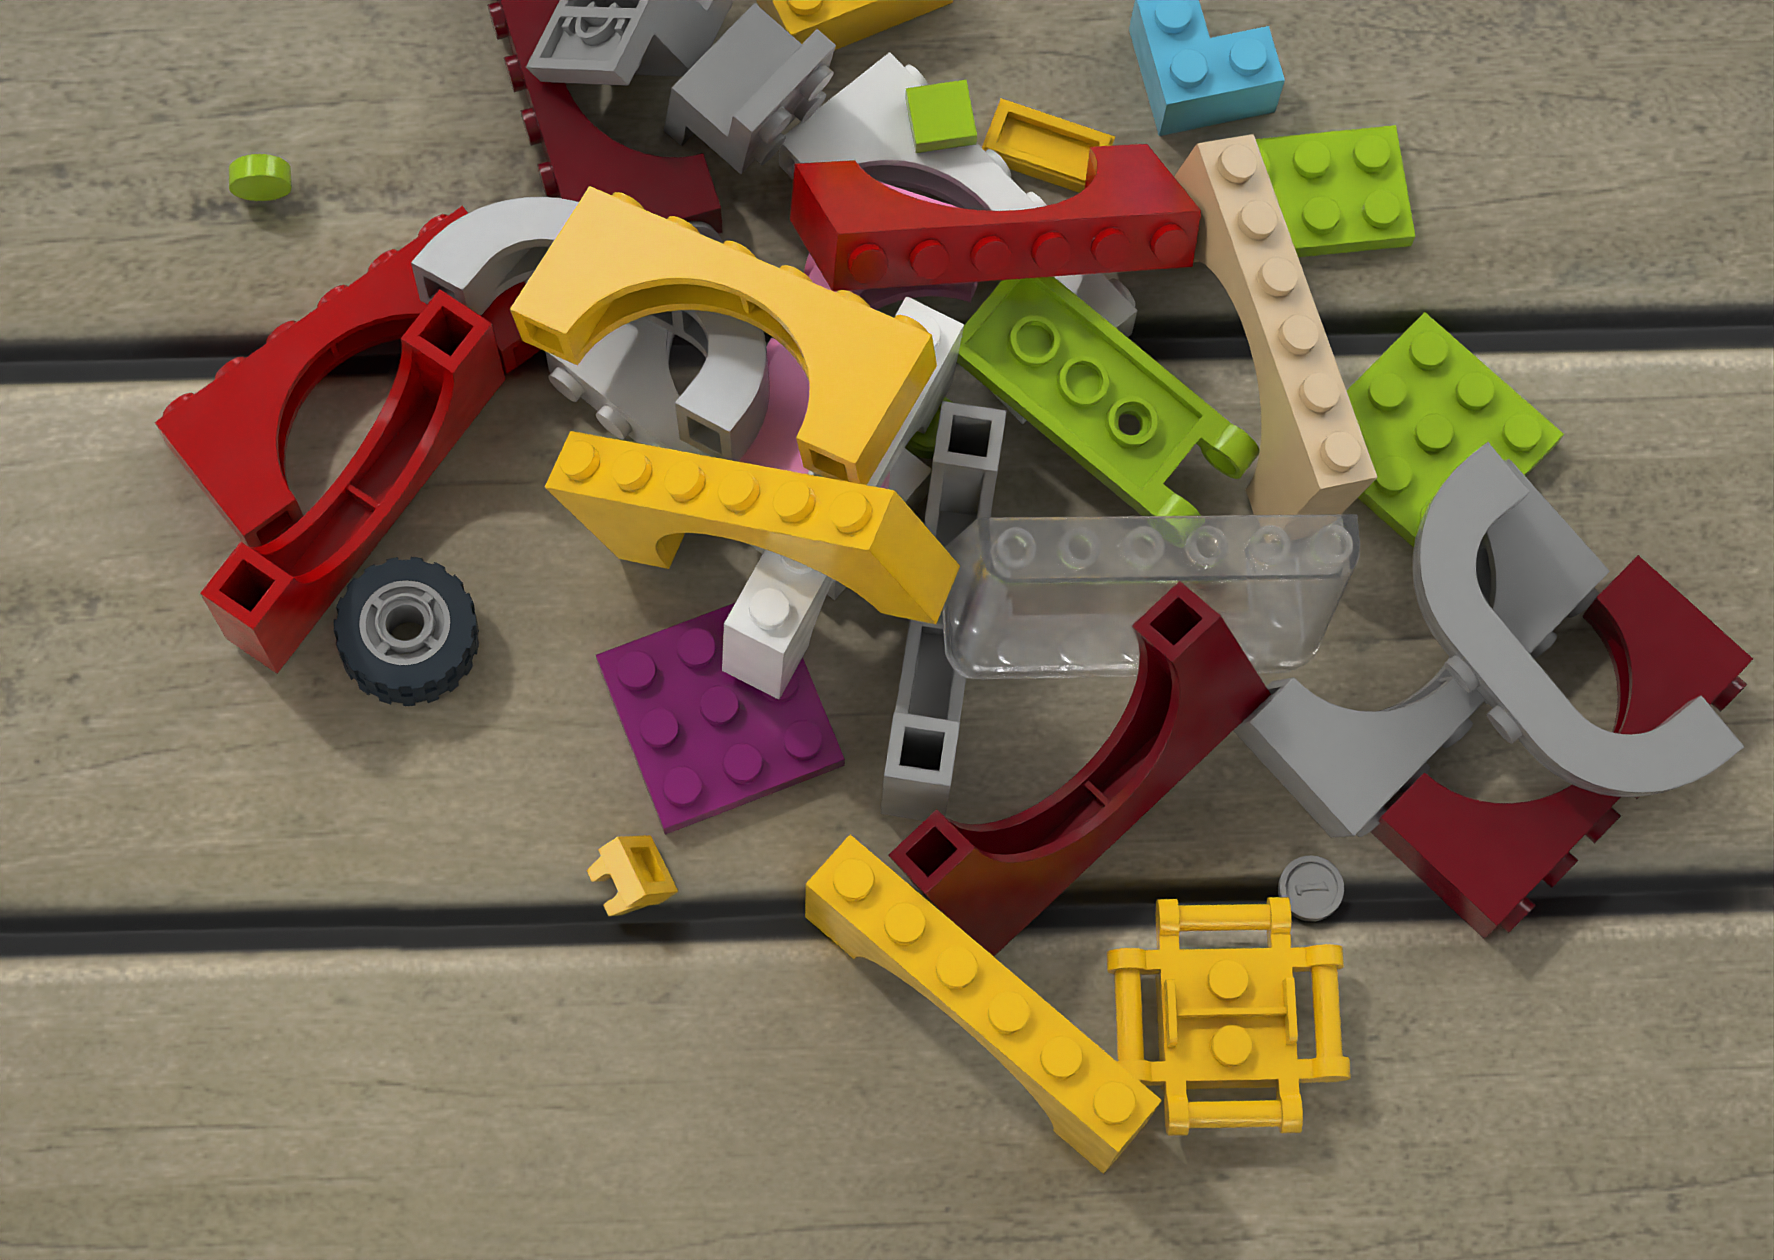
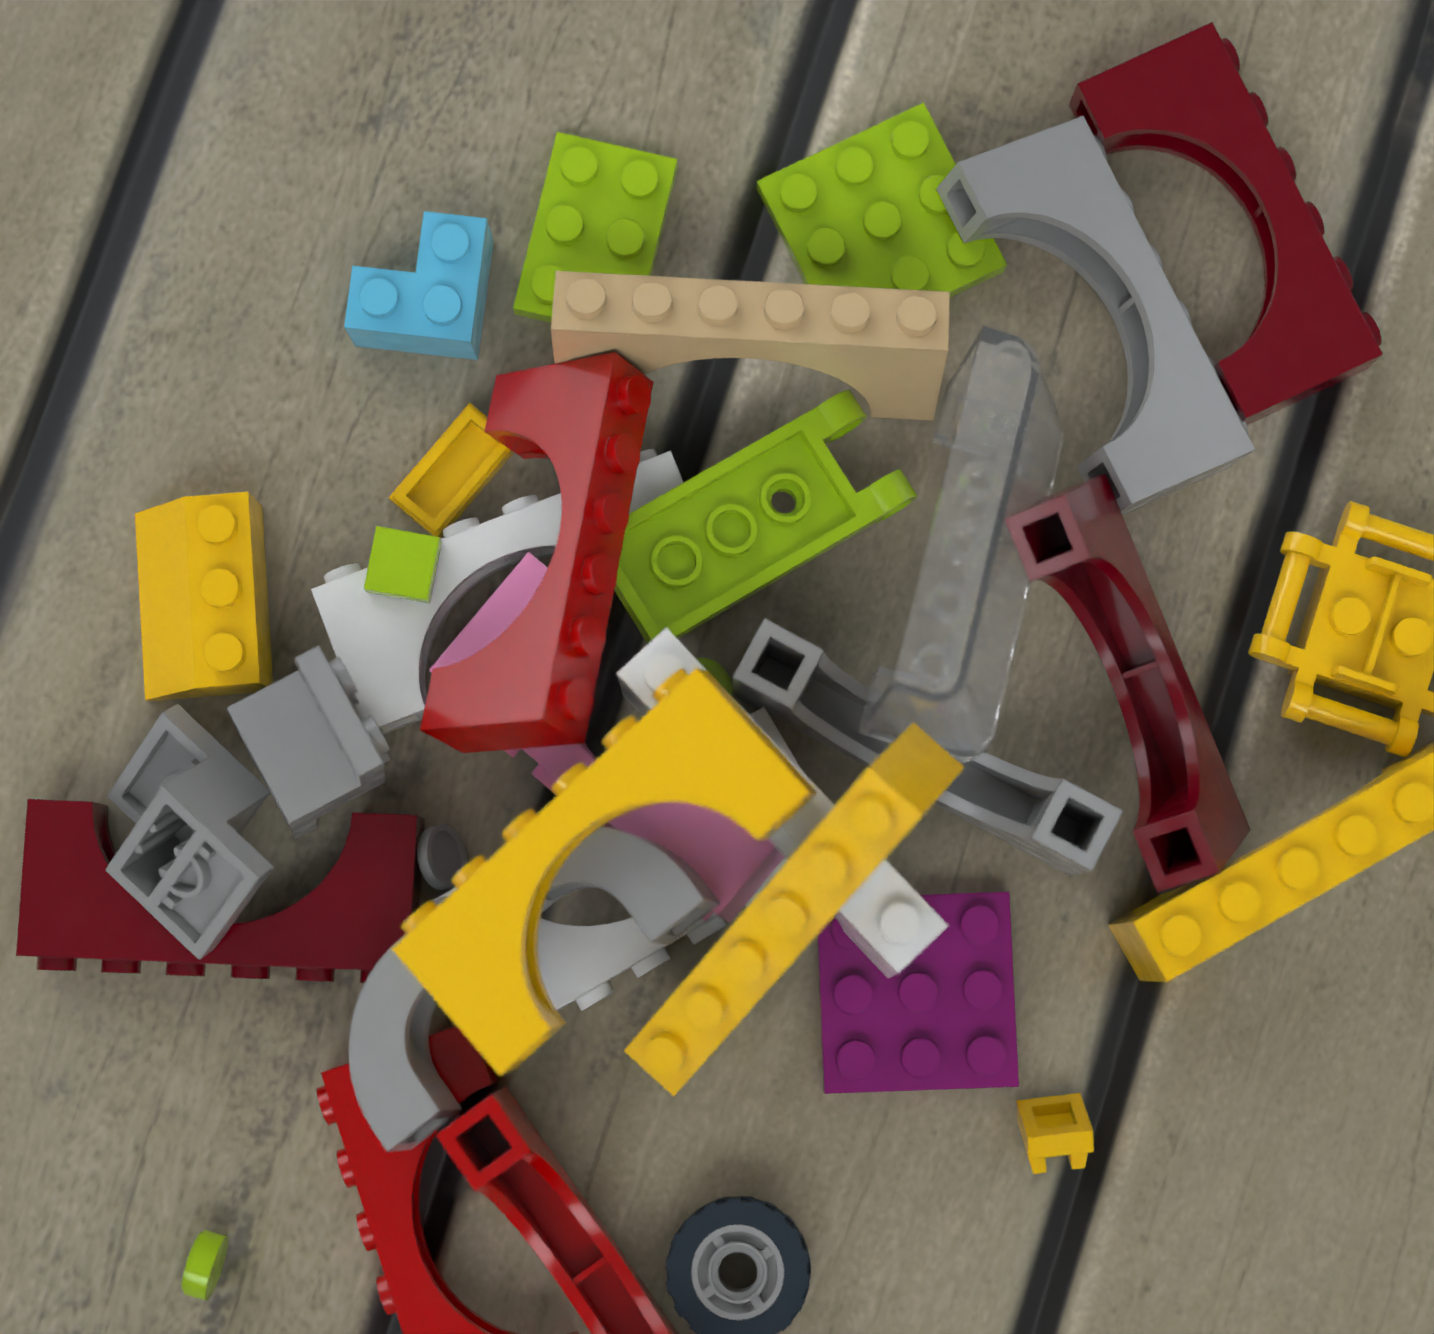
camera: 65 degrees left, 10 degrees up
light grey piece [1278,855,1344,921] -> none
light grey arch [1412,442,1744,797] -> none

